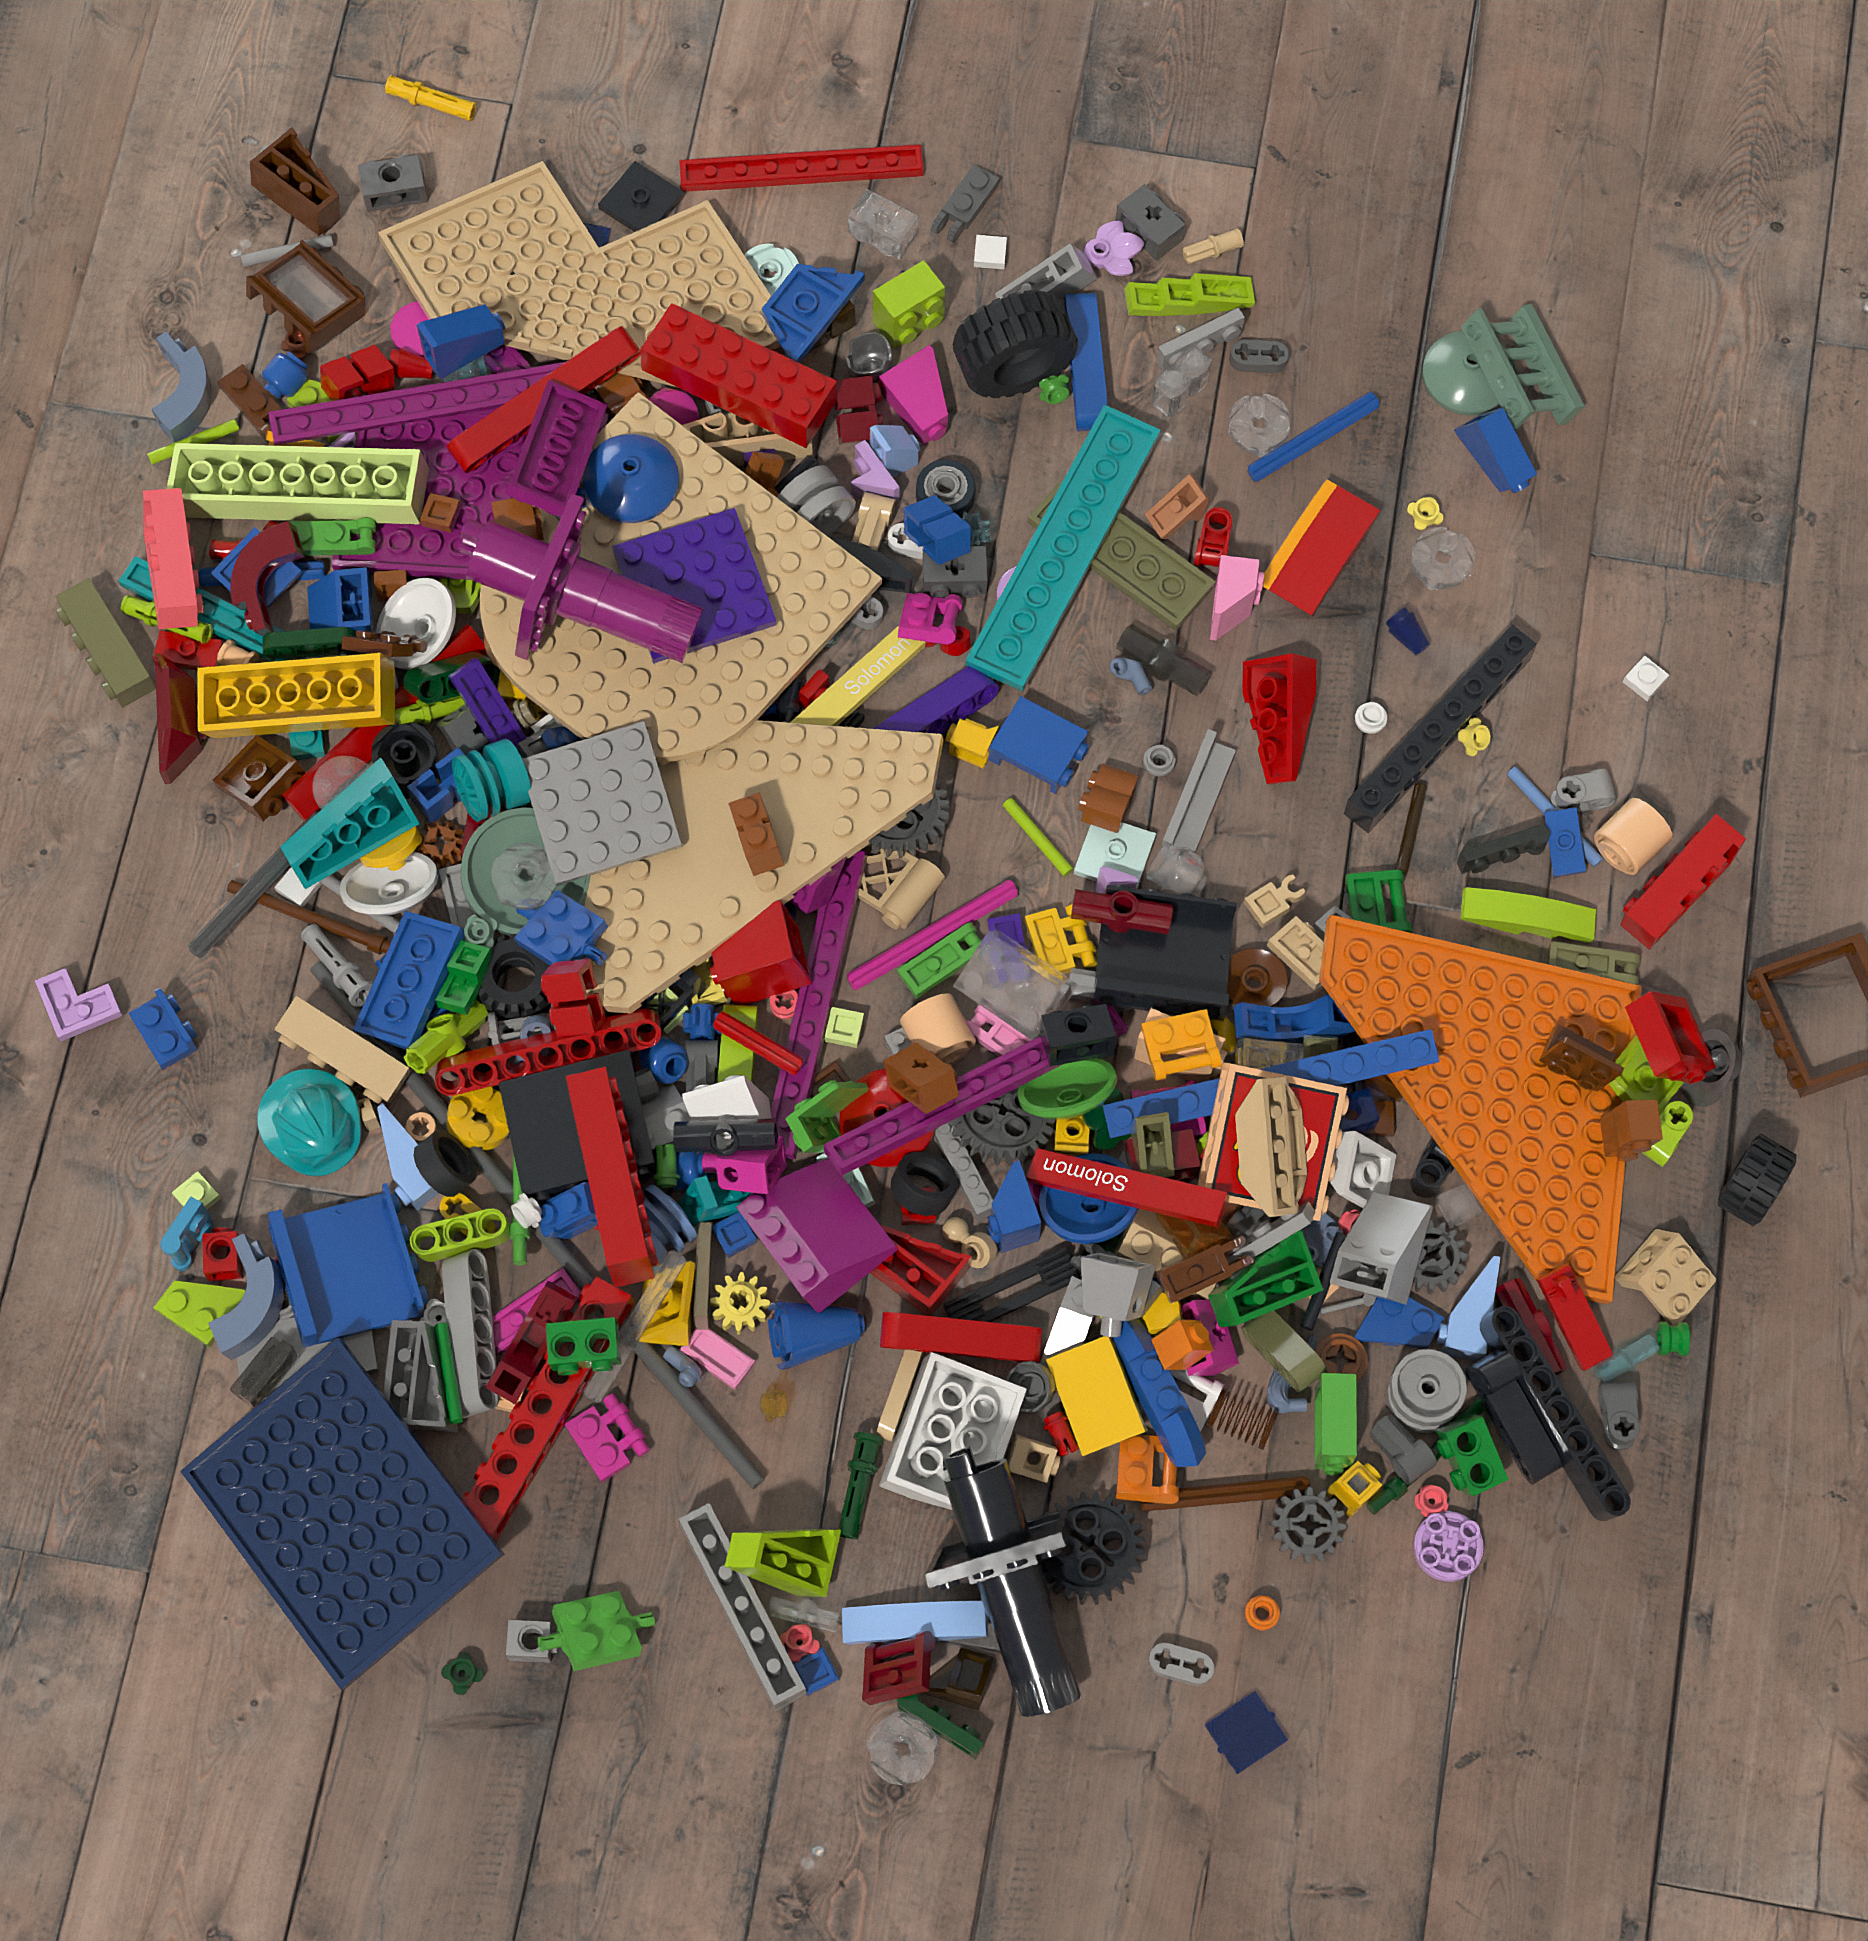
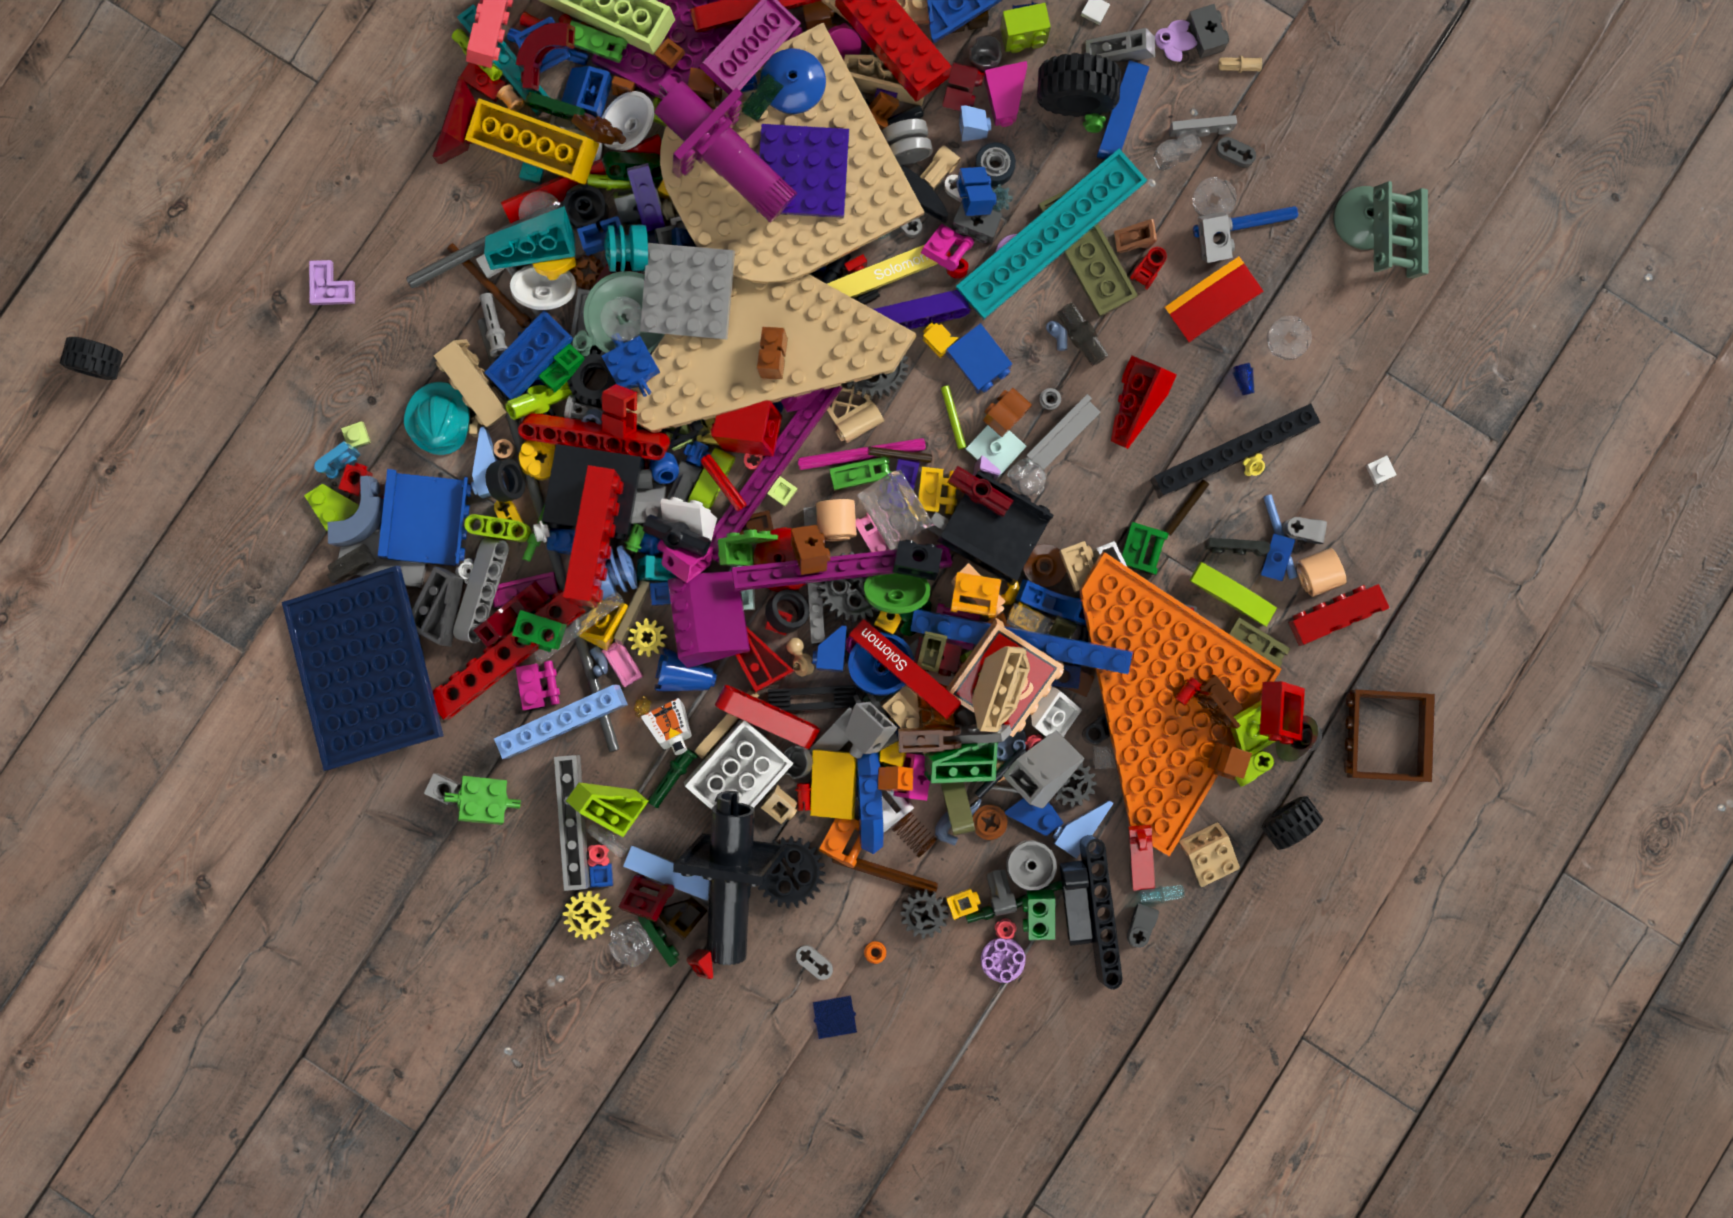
camera: 25 degrees right, 15 degrees up
olive brick [55,578,156,708] -> none
blue bracket [128,988,197,1070] -> none
reddish brown plate [212,735,305,822] -> none
green bar [434,1323,463,1424] -> none
dark green plate [441,1652,484,1695] -> none
lavender slope [851,440,899,503] -> none
lime slope [1124,273,1255,316] -> none
bright pink slope [1210,555,1264,641] -> none
tan plate [1244,875,1305,928] -> none
bright green window [1314,1373,1357,1475] -> none
white plate [1355,702,1387,734] -> none
light yellow plate [1407,497,1444,531] -> none
blue slope [1454,408,1537,493] -> none
dark red piece [1495,1278,1567,1376] -> none
green wheel [1656,1322,1690,1356] -> none
none -> light blue brick [494,685,628,759]
none -> light yellow gear [563,891,612,940]
none -> torso [641,698,692,755]
none -> red slope [686,949,713,979]
none -> clear green hinge [742,73,783,121]
none -> dark brown bar [868,446,932,463]
none -> red pin [1174,677,1201,706]
none -> light grey brick [1197,212,1235,263]

